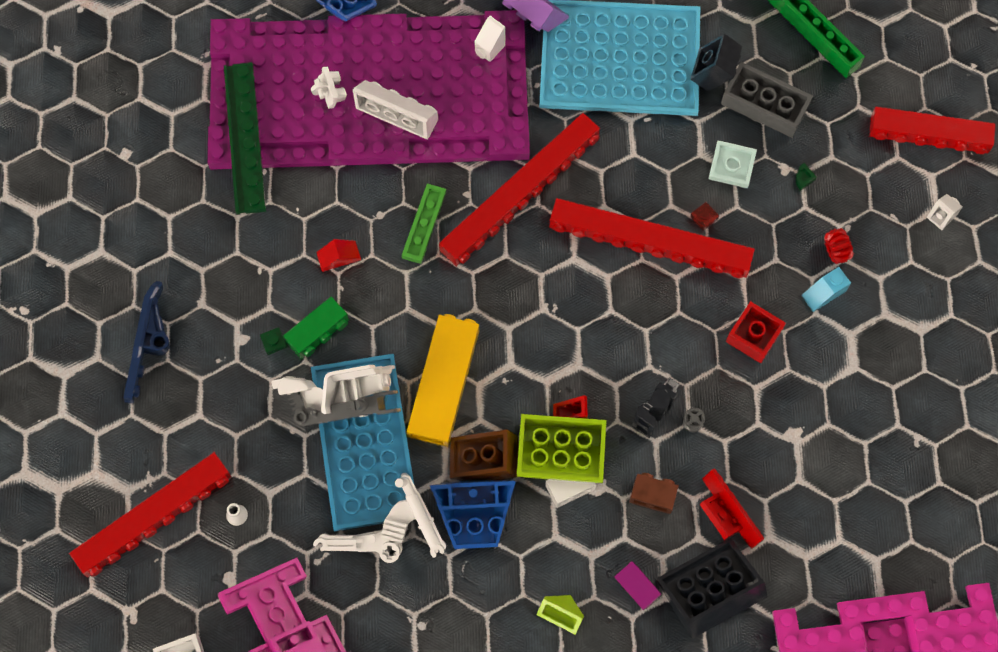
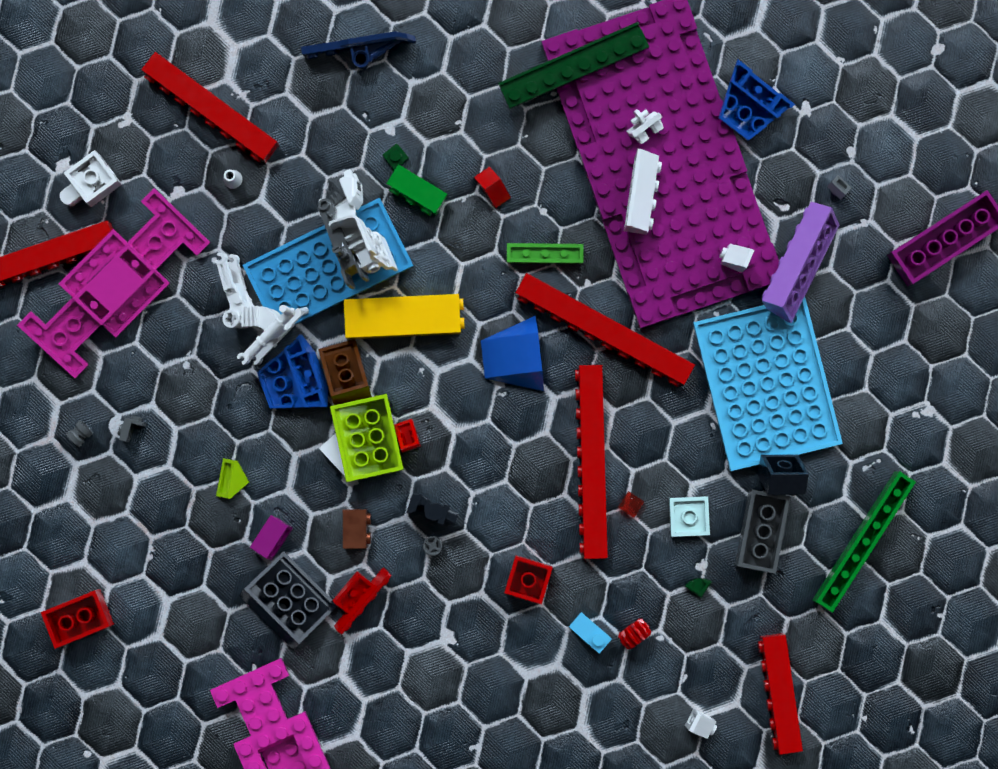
camera: 70 degrees right, 15 degrees up
none -> blue wedge [481,316,544,391]

